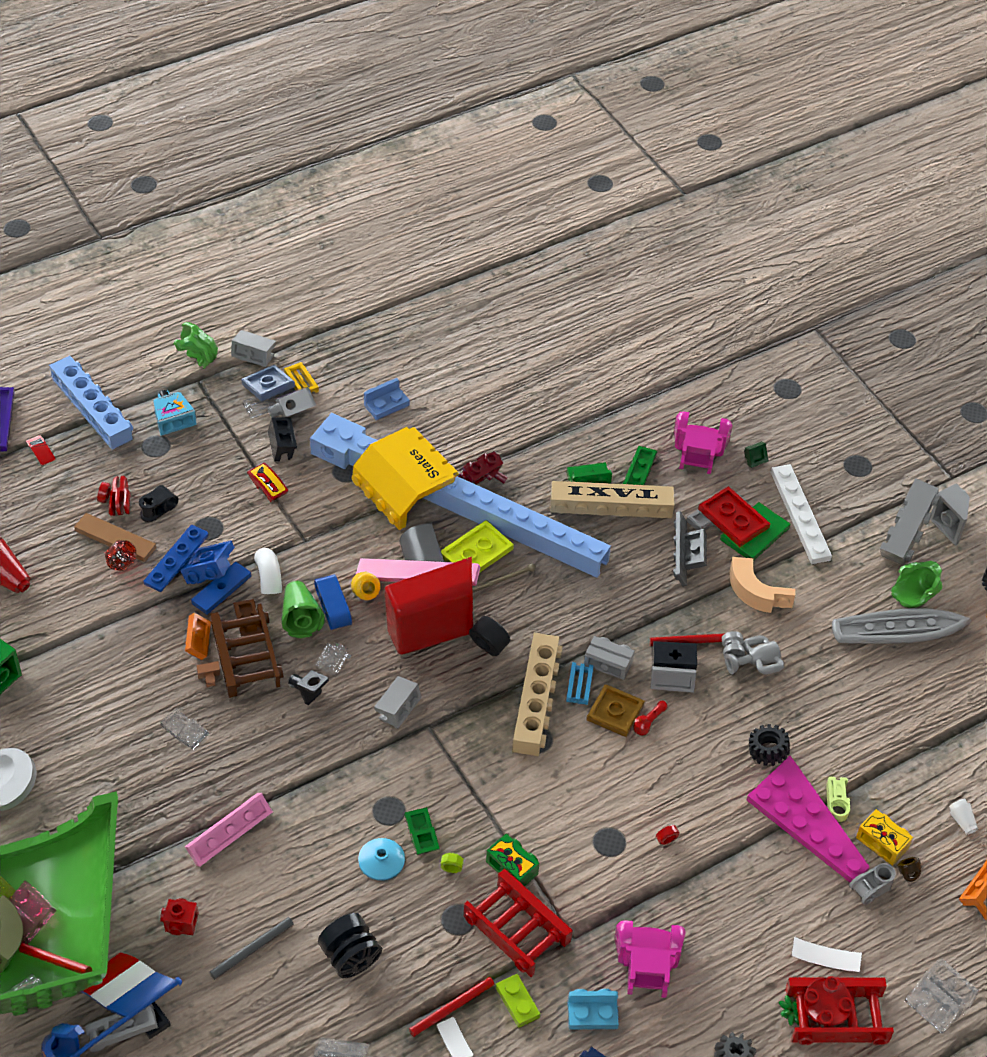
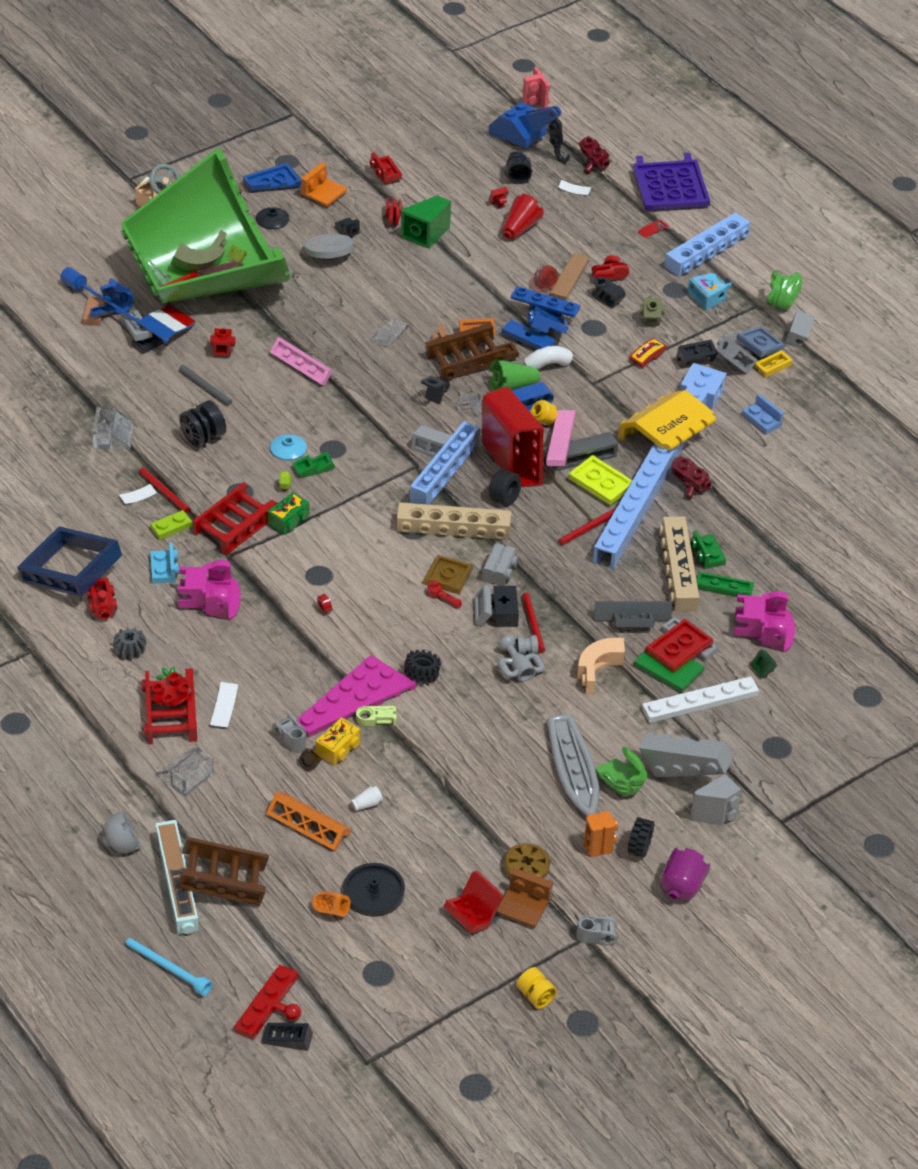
camera: 85 degrees right, 5 degrees down
dark azure tile [566,662,594,705] -> none
none -> light blue brick [410,421,480,505]
none -> red bar [558,507,617,546]
none -> olive brick [640,296,665,325]

